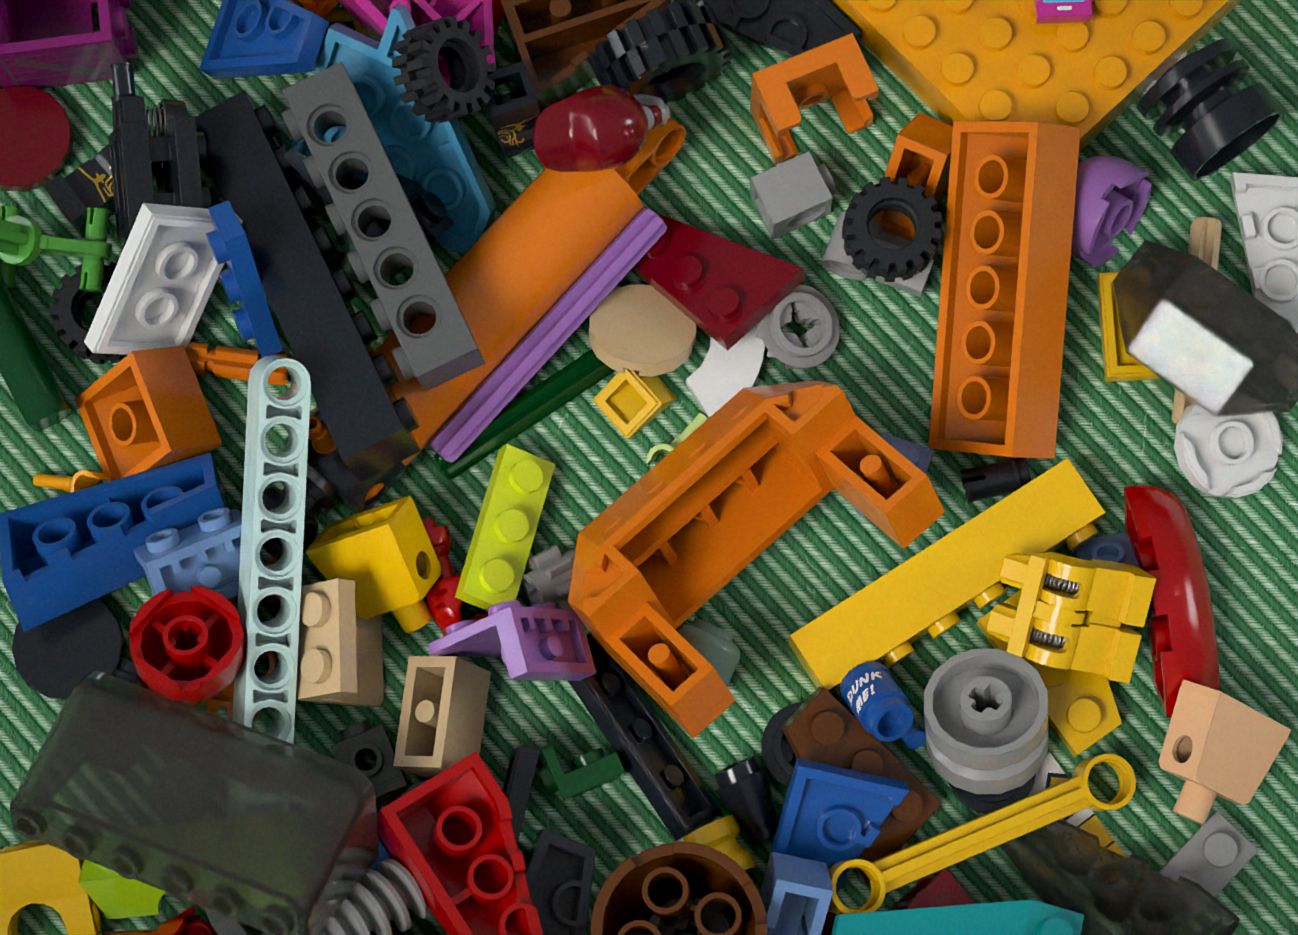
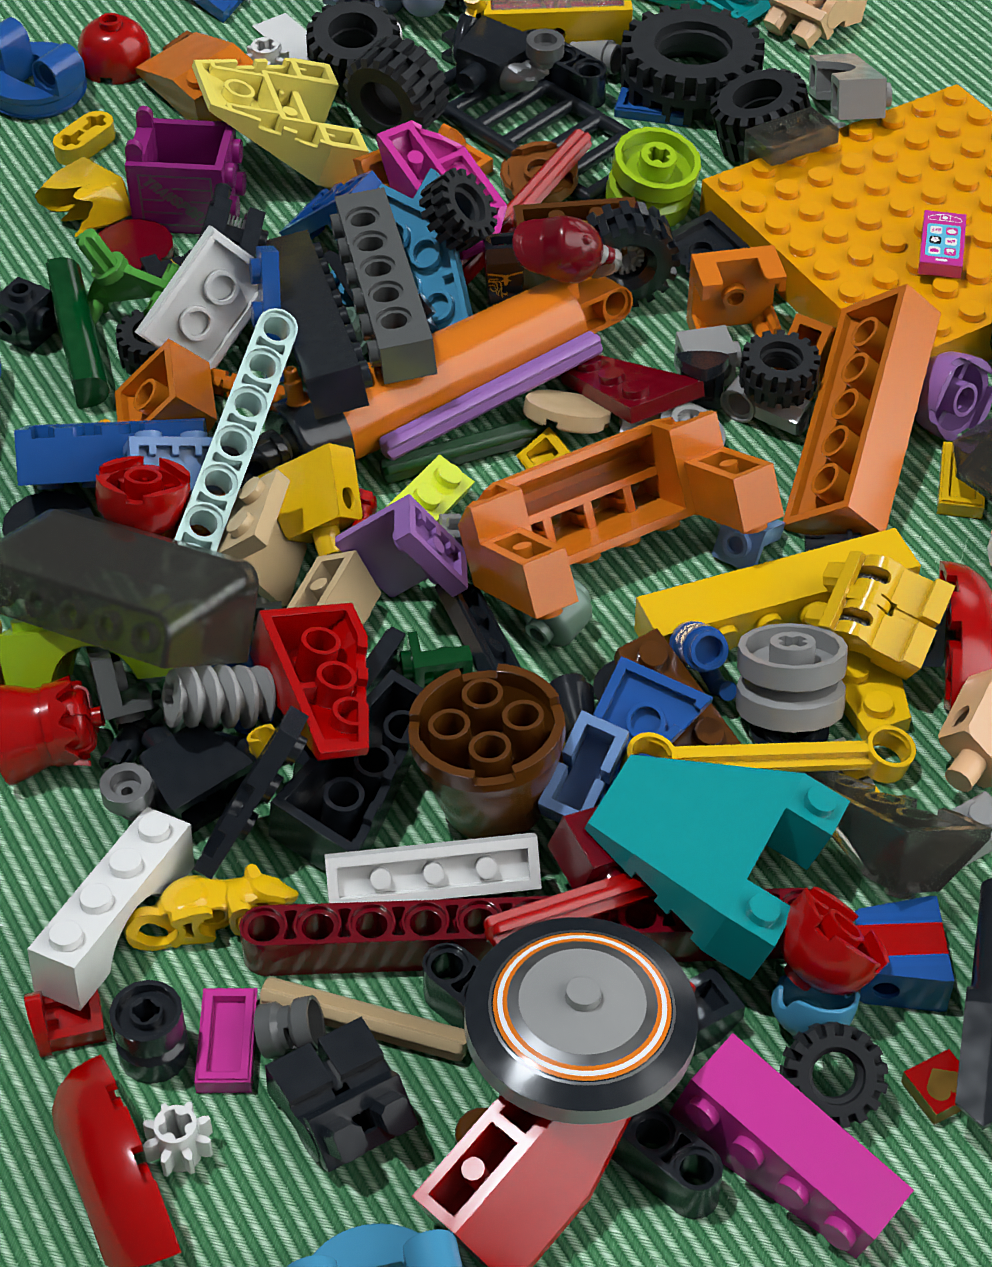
camera: 10 degrees right, 30 degrees down
none -> black tile [675,351,729,409]

